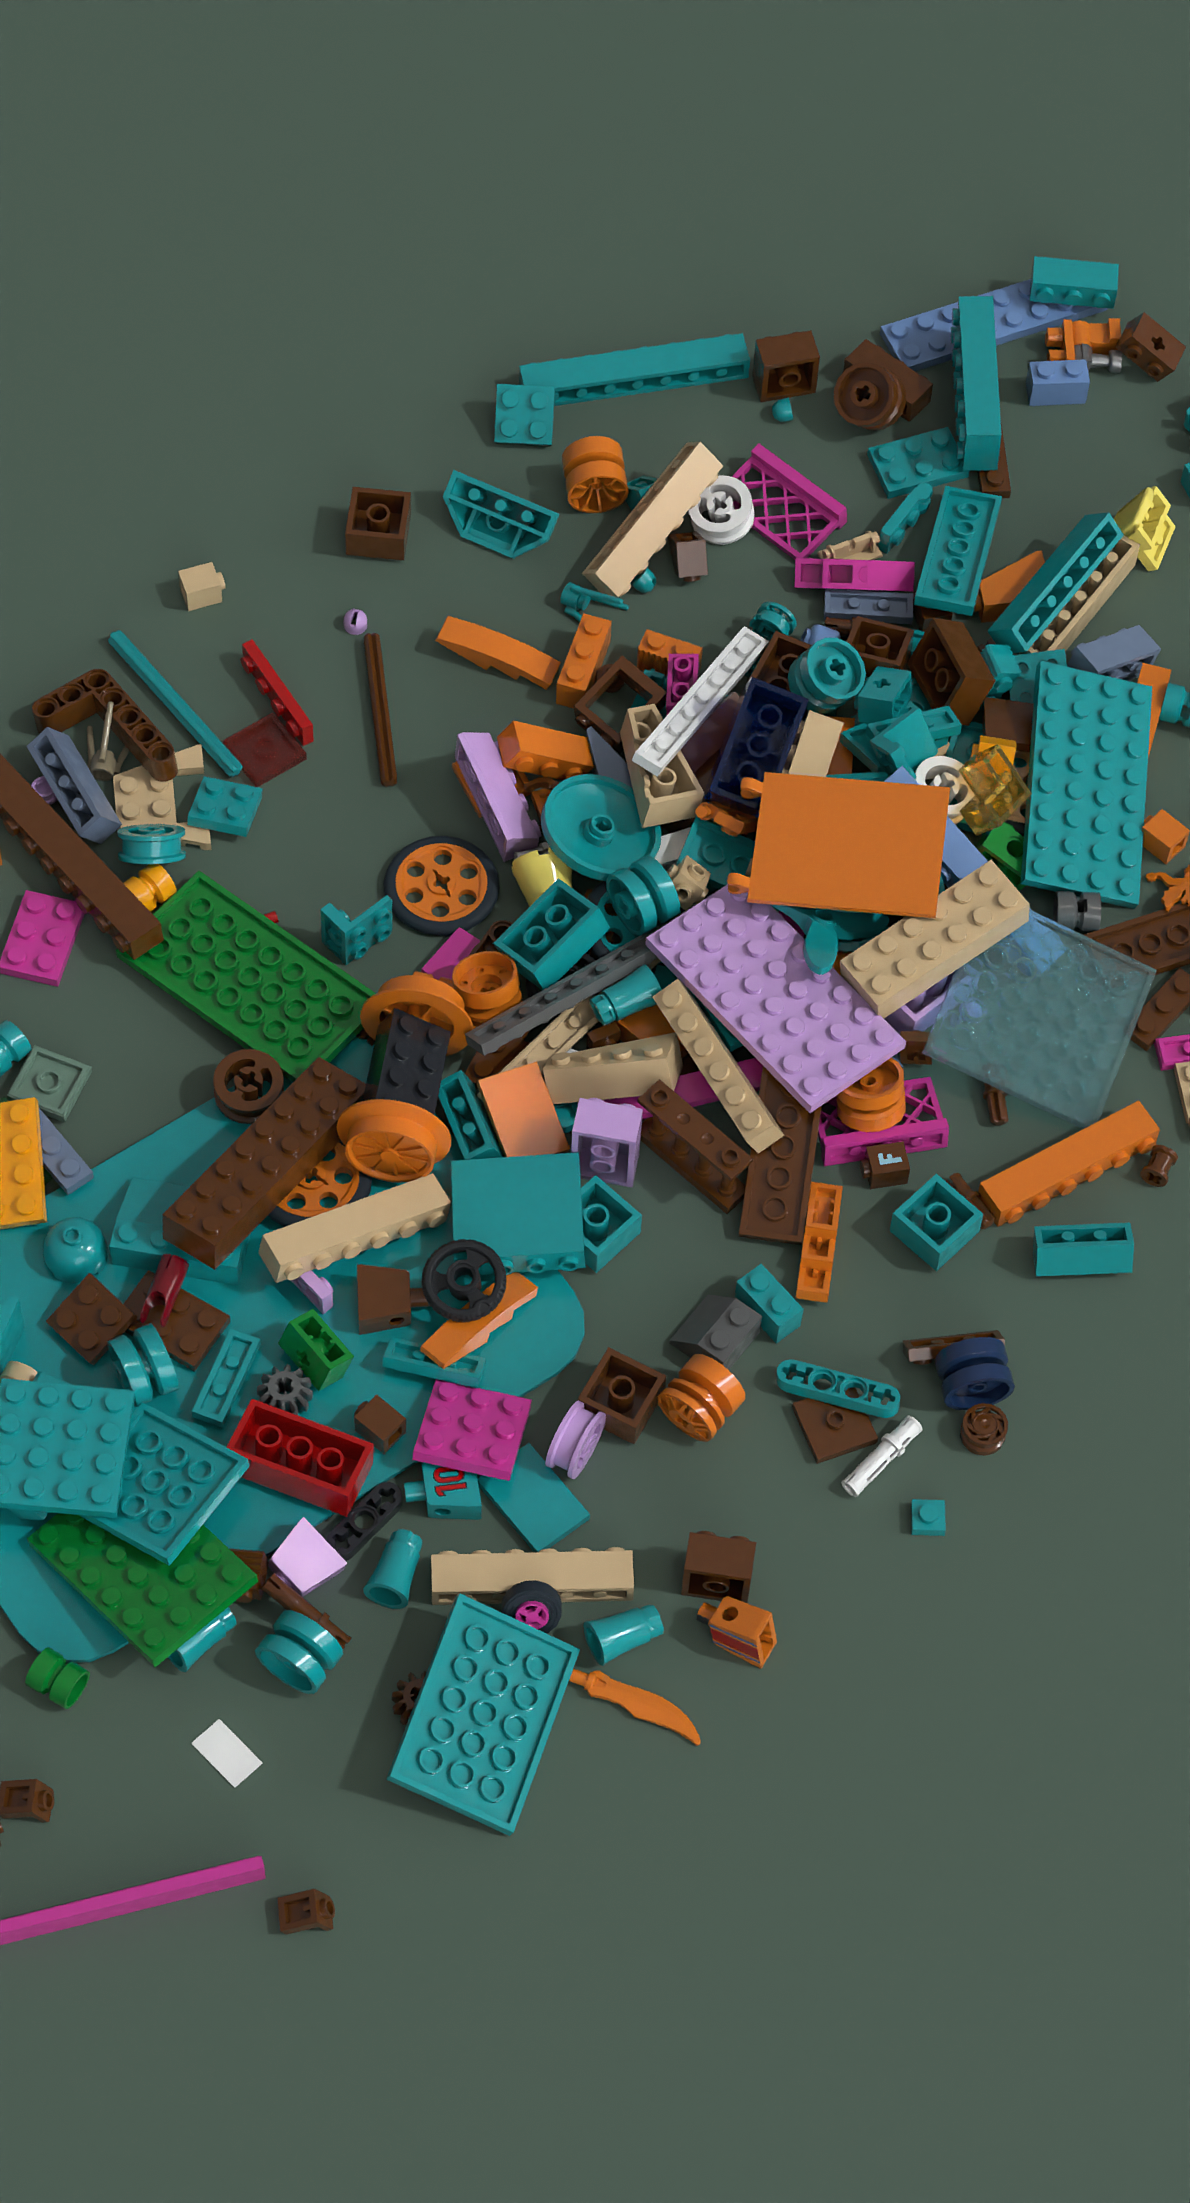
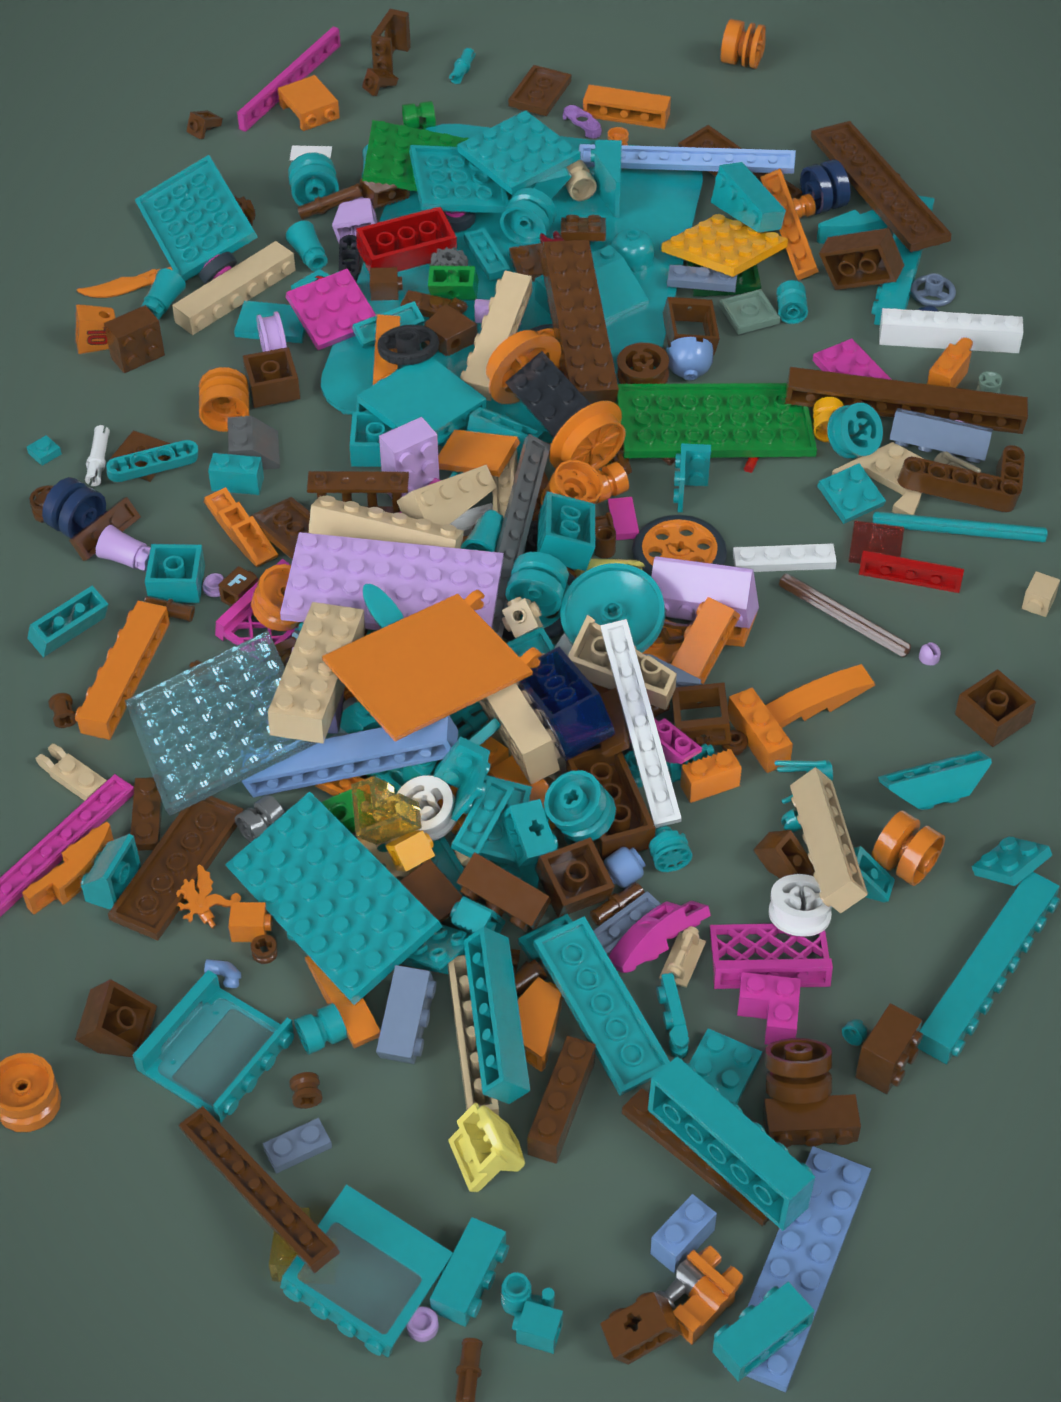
camera: 140 degrees right, 10 degrees down
none -> lavender plant [96,525,151,572]
none -> lavender plate [202,573,225,597]
none -> reddish brown bush [251,935,278,964]
none -> orange panel [278,75,340,131]
none -> reddish brown hinge [400,290,468,318]
none -> reddish brown cone [514,959,547,996]
none -> reddish brown brick [527,1036,596,1164]
none -> reddish brown window [663,297,720,355]
none -> medium blue cylinder [666,337,713,381]
none -> white plate [733,544,836,572]
none -> dark pink brick [737,972,801,1045]

